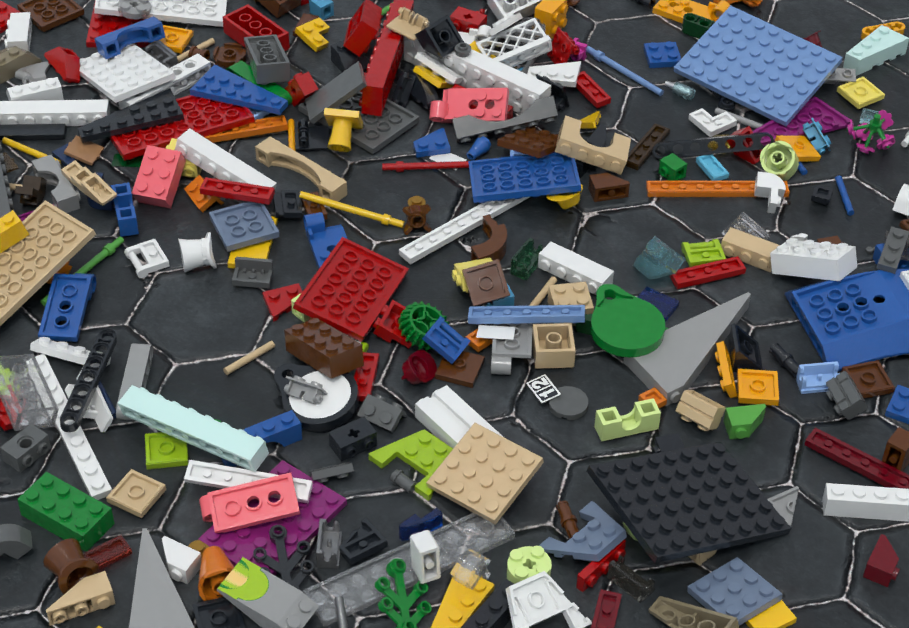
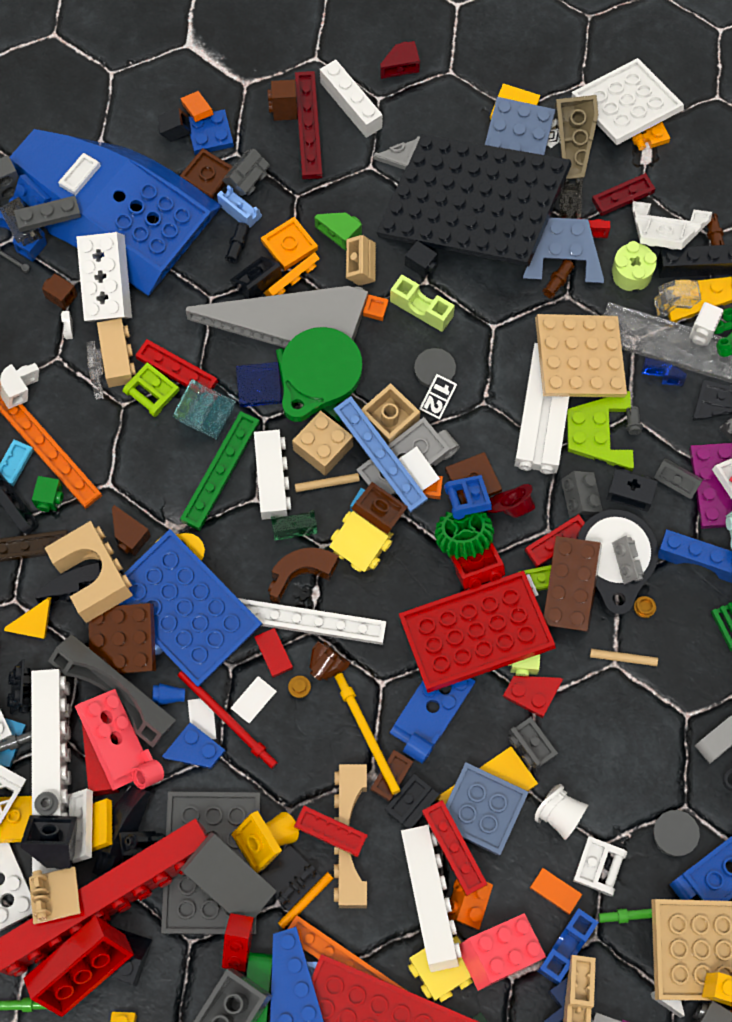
camera: 130 degrees left, 25 degrees up
none -> green plate [180,411,260,531]
none -> white sticker [231,676,277,723]
none -> red tile [254,628,293,678]
none -> red plate [294,806,368,857]
none -> orange tile [530,868,582,915]
none -> pearl gold plate [634,596,656,618]
none -> dark grey tile [652,810,700,857]

